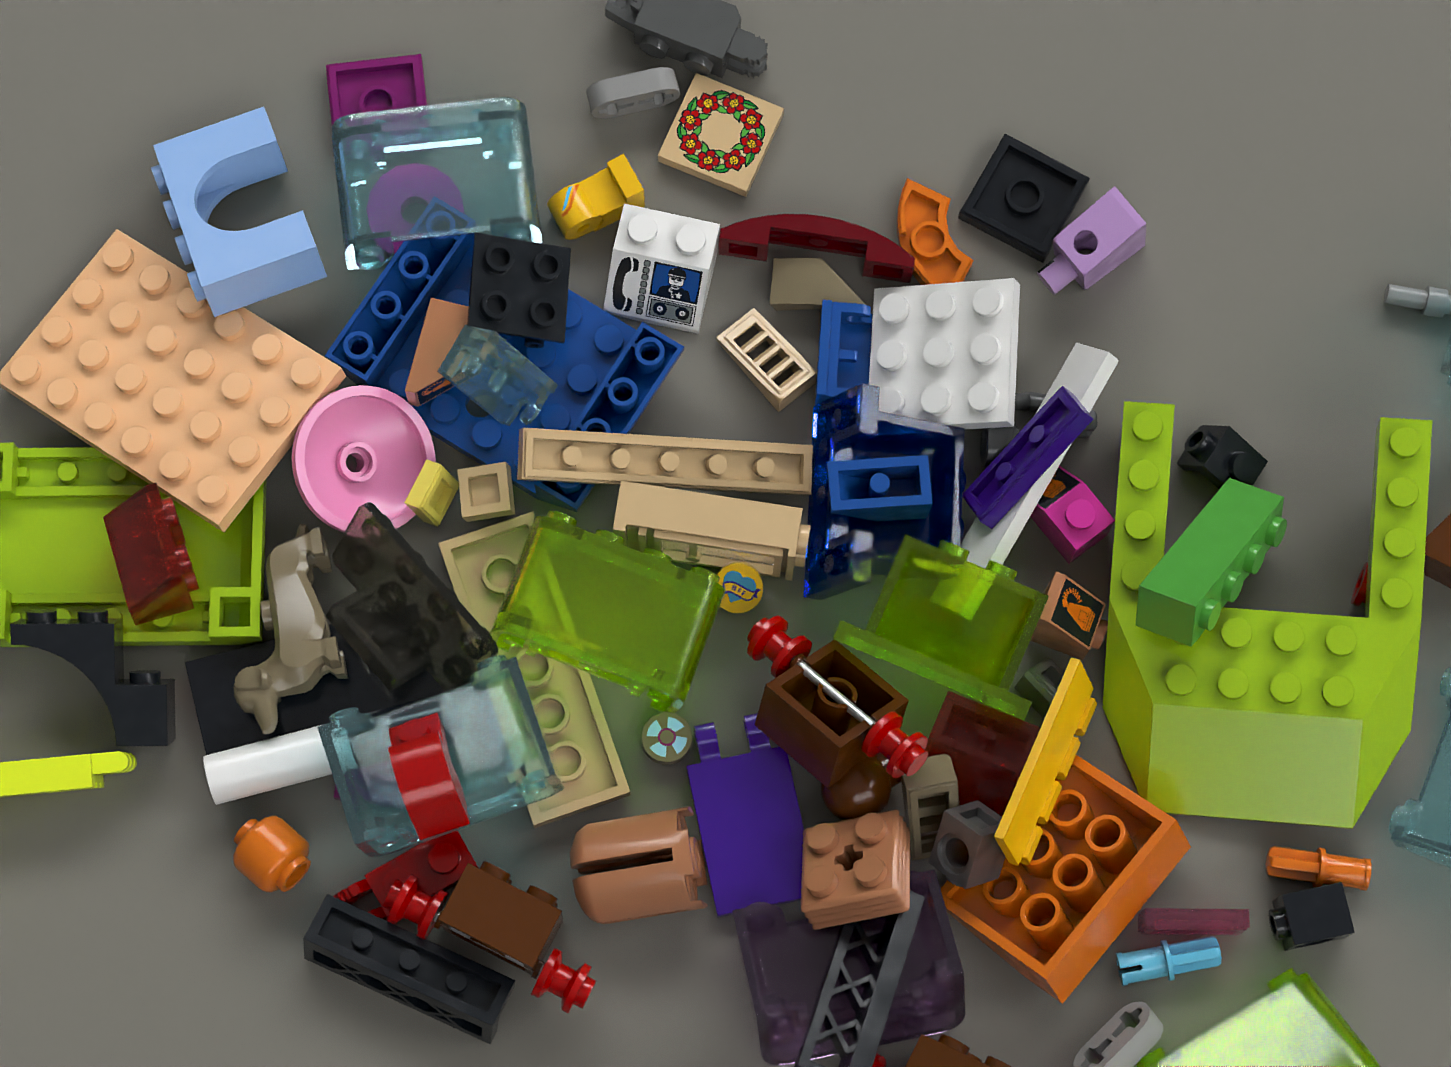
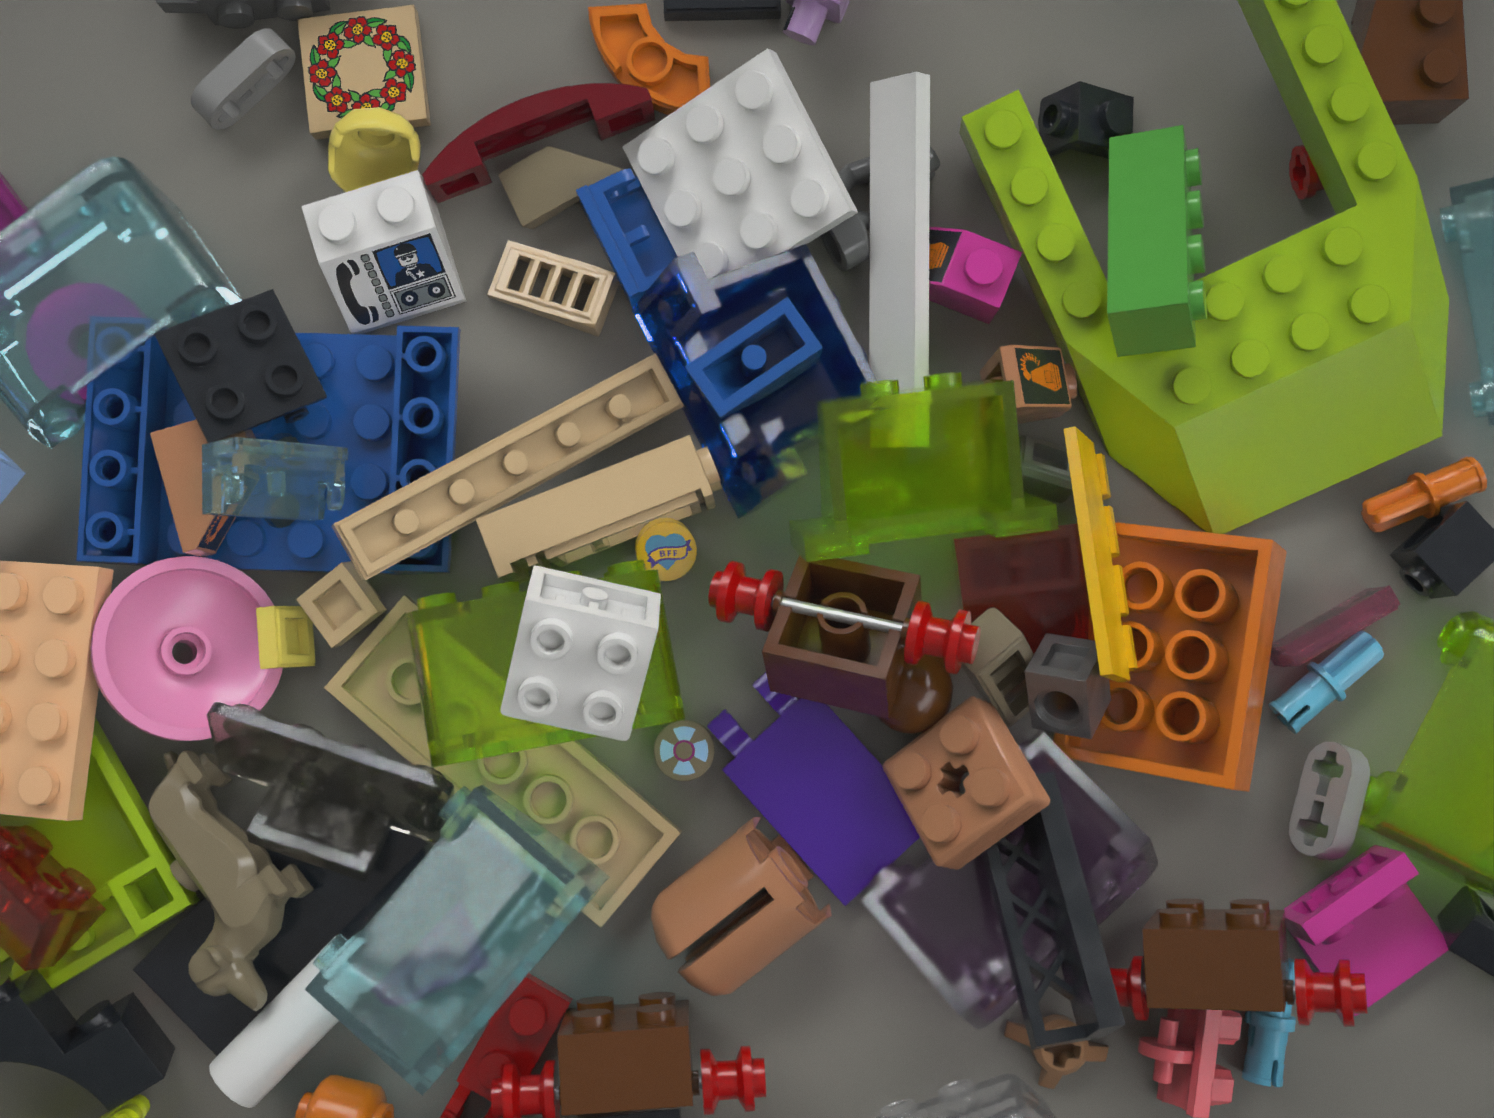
camera: 25 degrees left, 10 degrees up
red brick [388,712,470,840] -> none
yellow leg [547,153,645,240] -> none
dark purple tile [962,386,1094,529] -> none
none -> light yellow hair [328,107,421,192]
none -> white bracket [500,565,661,741]

